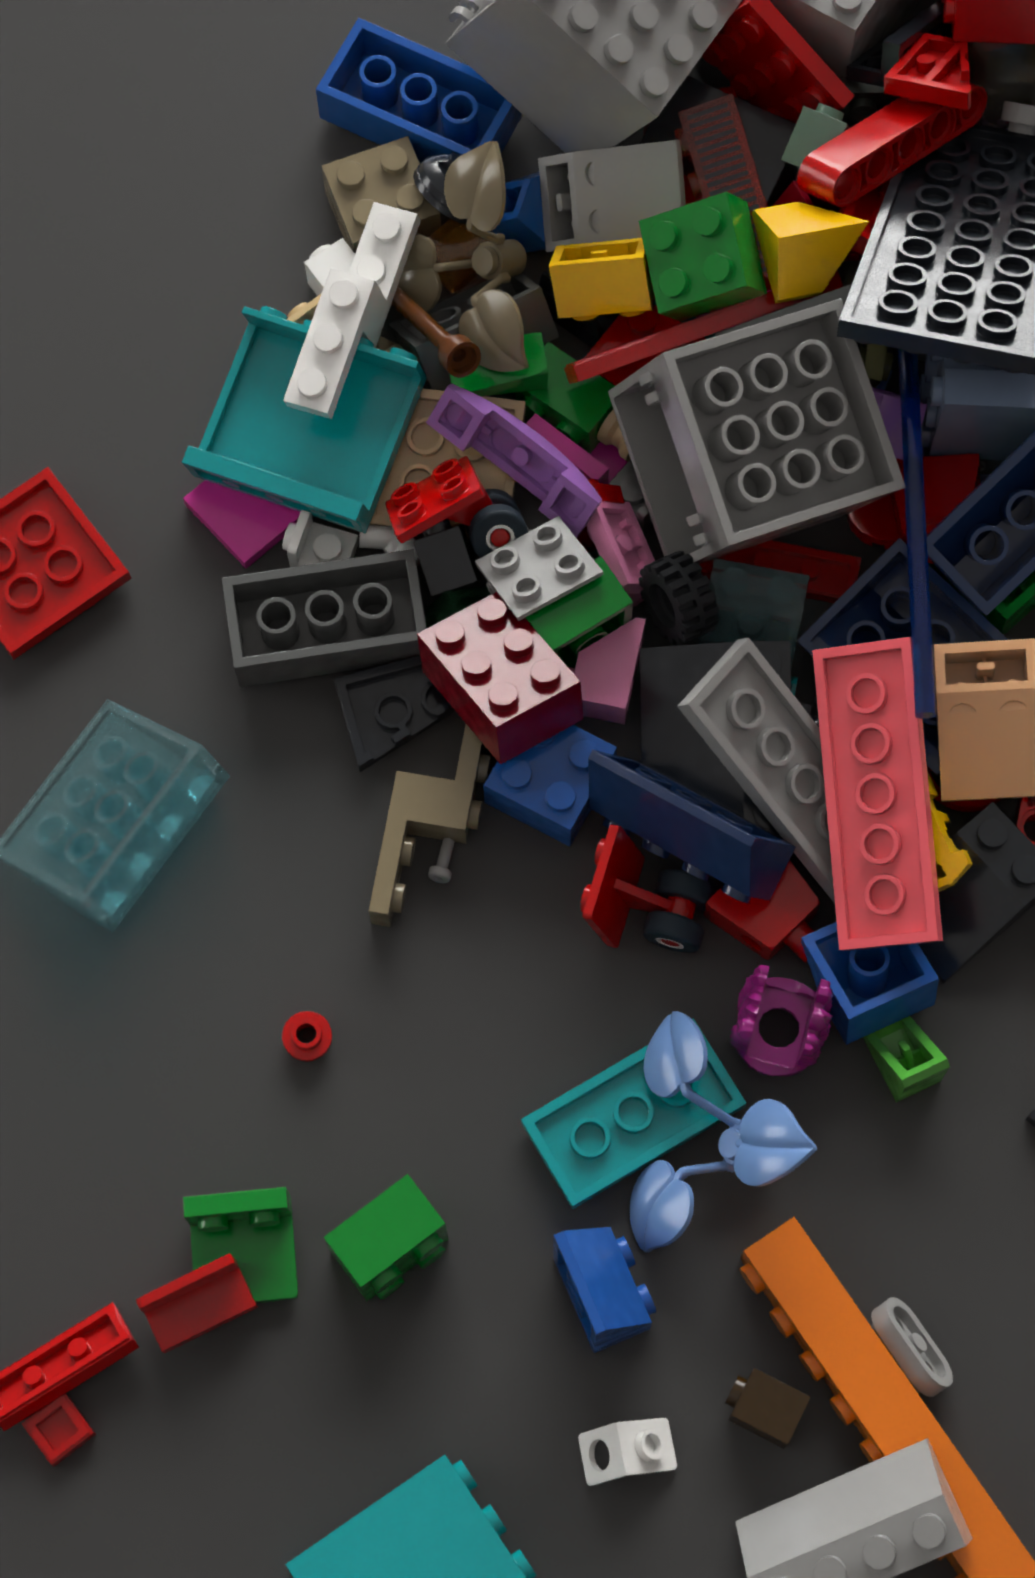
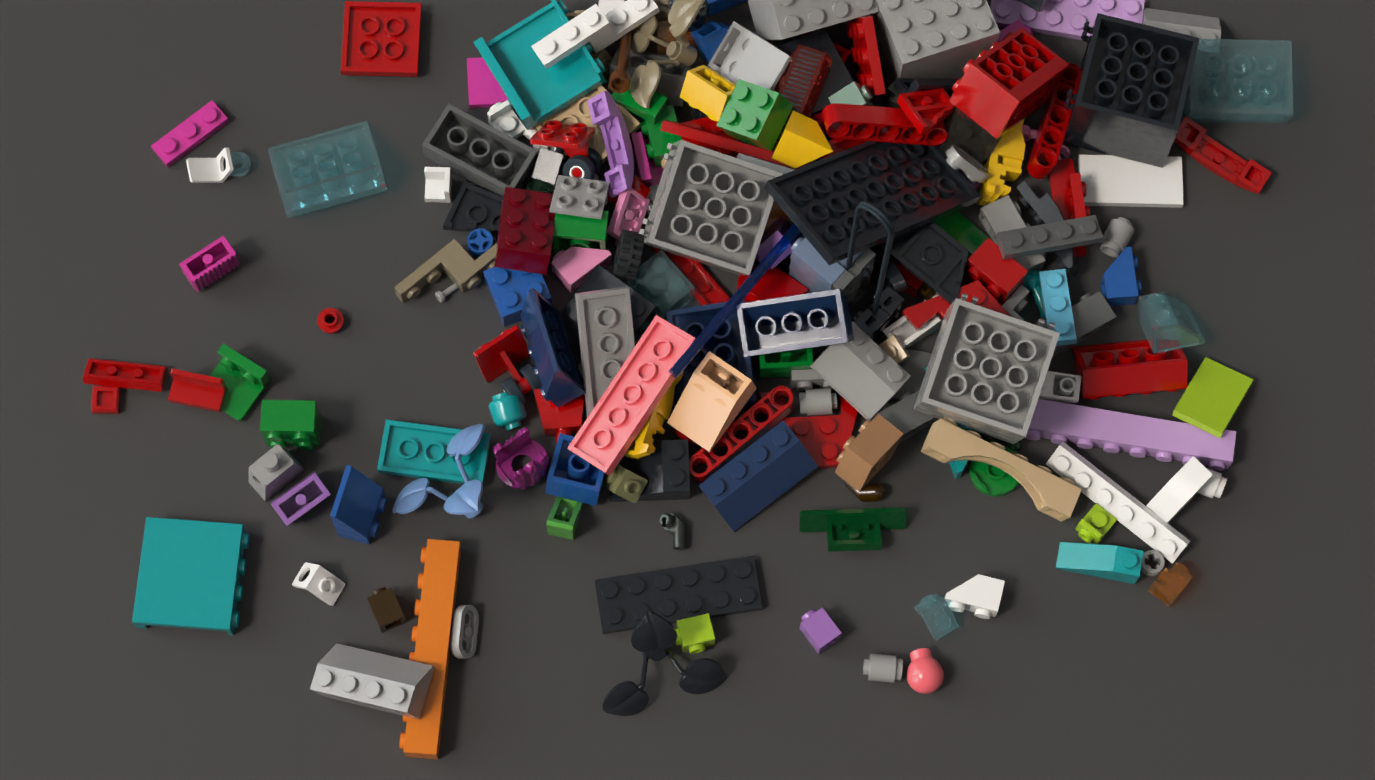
camera: 35 degrees right, 0 degrees up
none -> dark pink brick [179,236,240,292]
none -> light grey torso [249,444,305,502]
none -> medium lavender brick [271,471,331,526]
none -> white panel [424,167,452,203]
none -> blue wheel [467,228,494,259]
none -> teal head [488,392,527,431]
none -> olive bracket [602,464,647,503]

